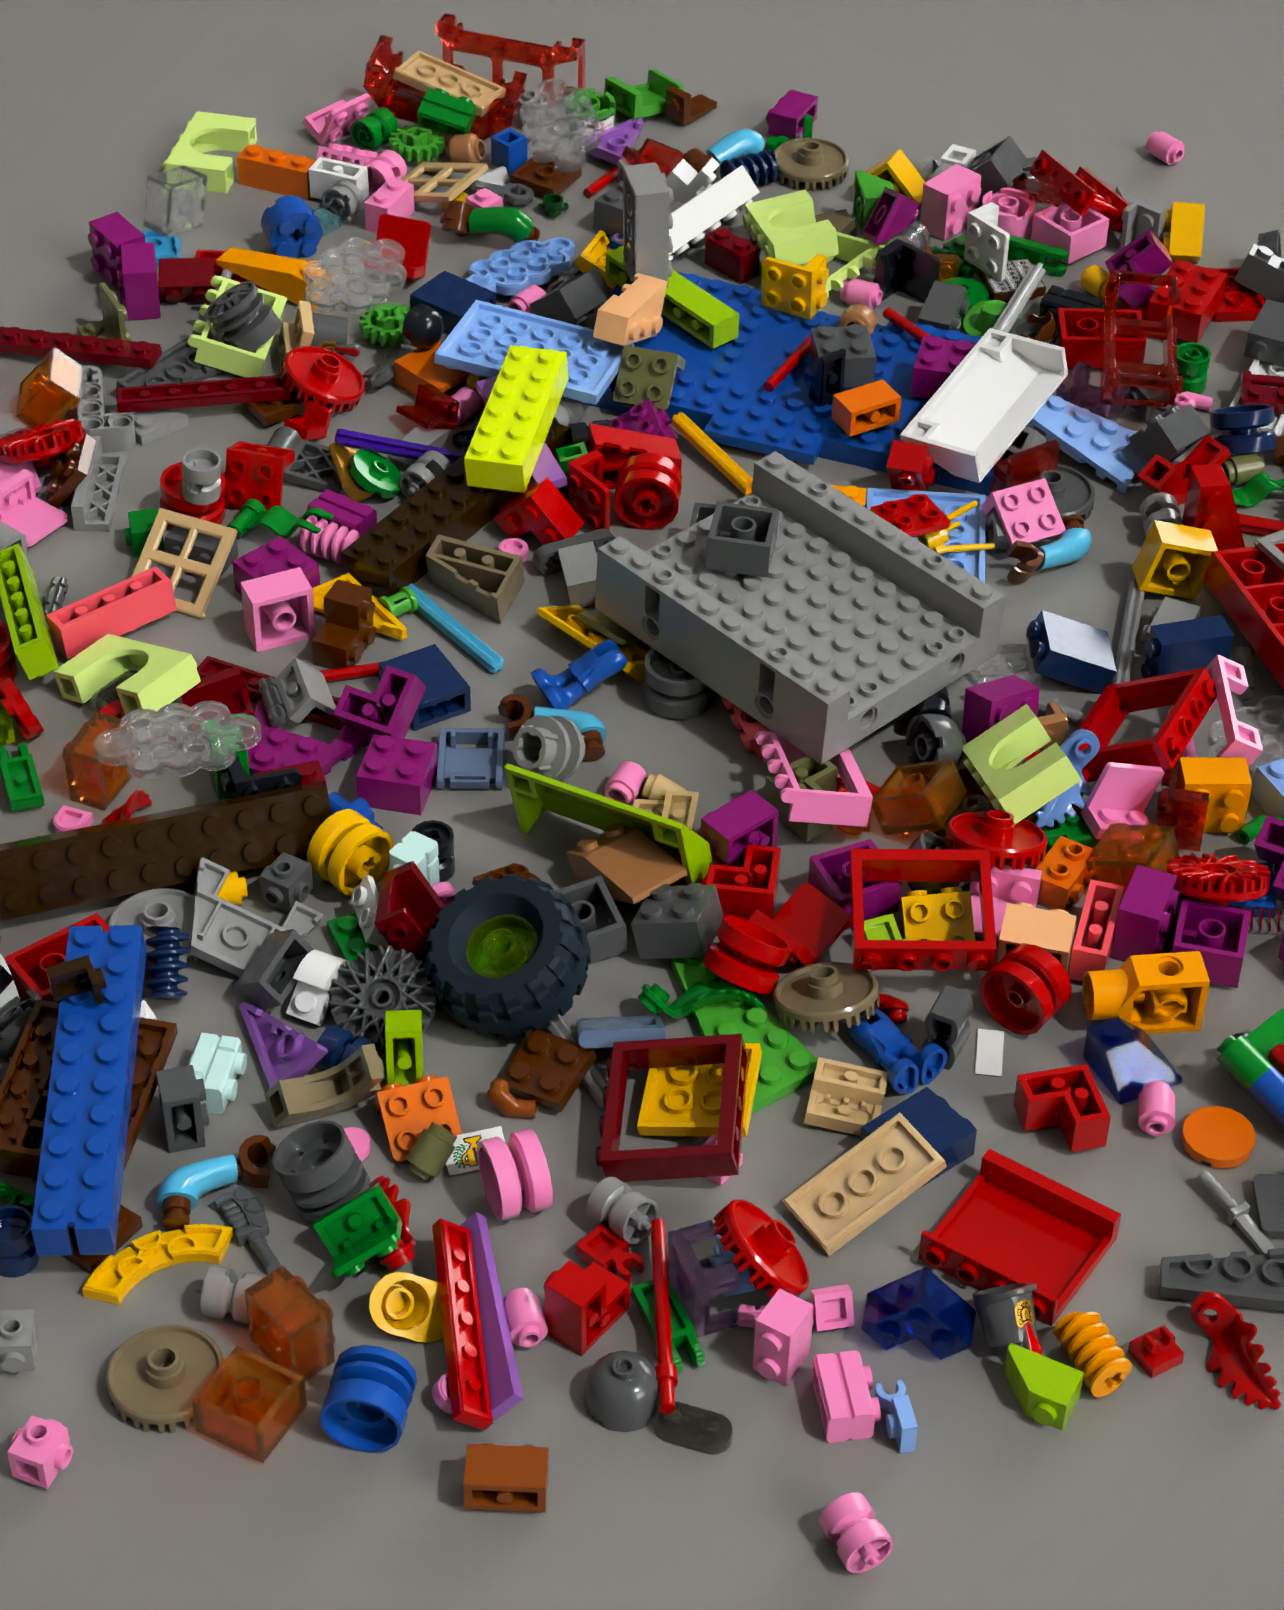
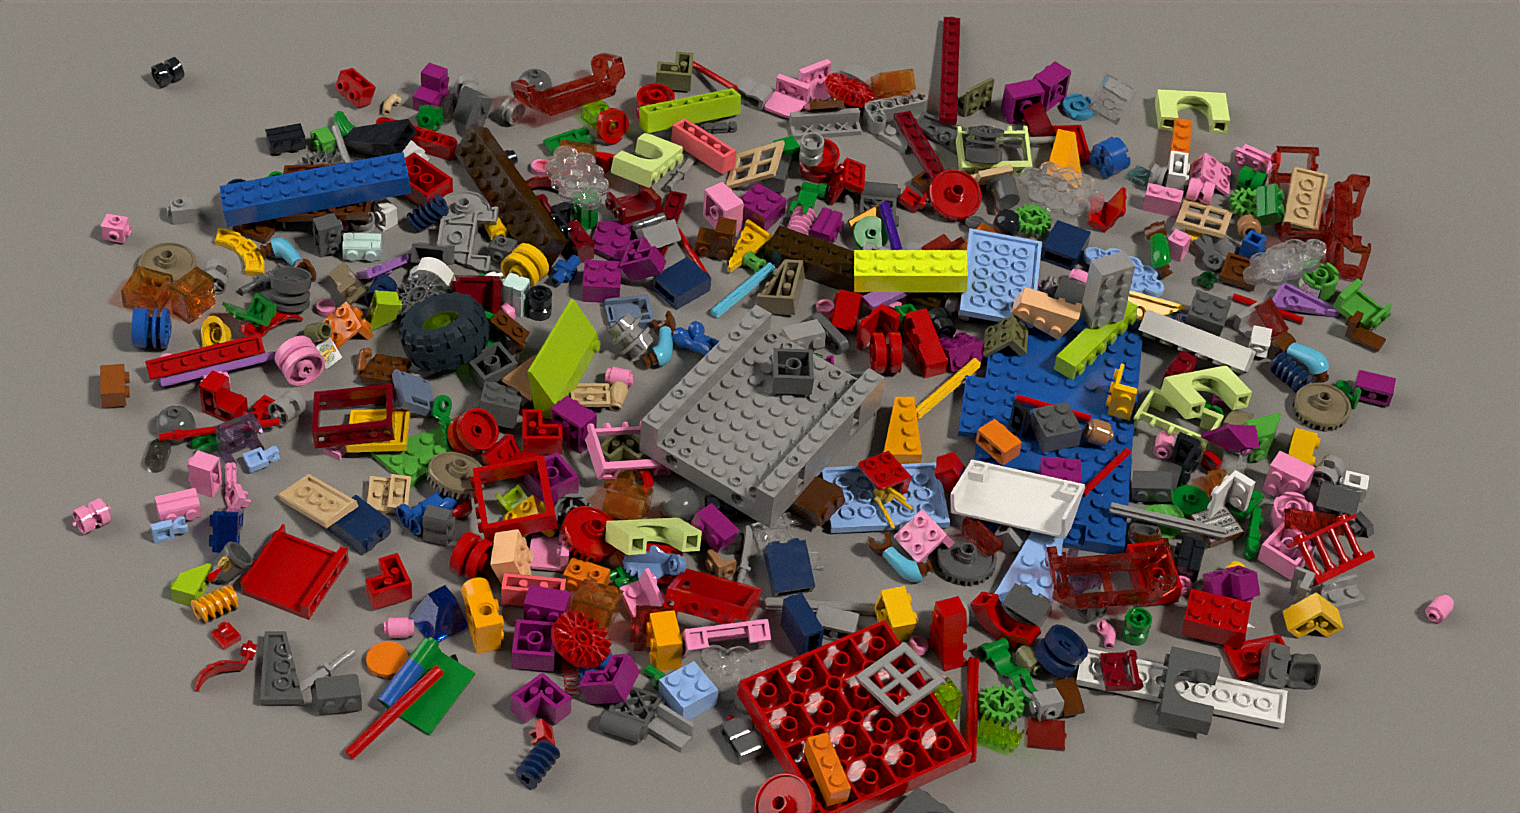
camera: 75 degrees right, 5 degrees up
dark brown bracket [45,955,107,1005] -> none
red wheel [713,1199,809,1299] -> none
white sticker [975,1029,1004,1077] -> none

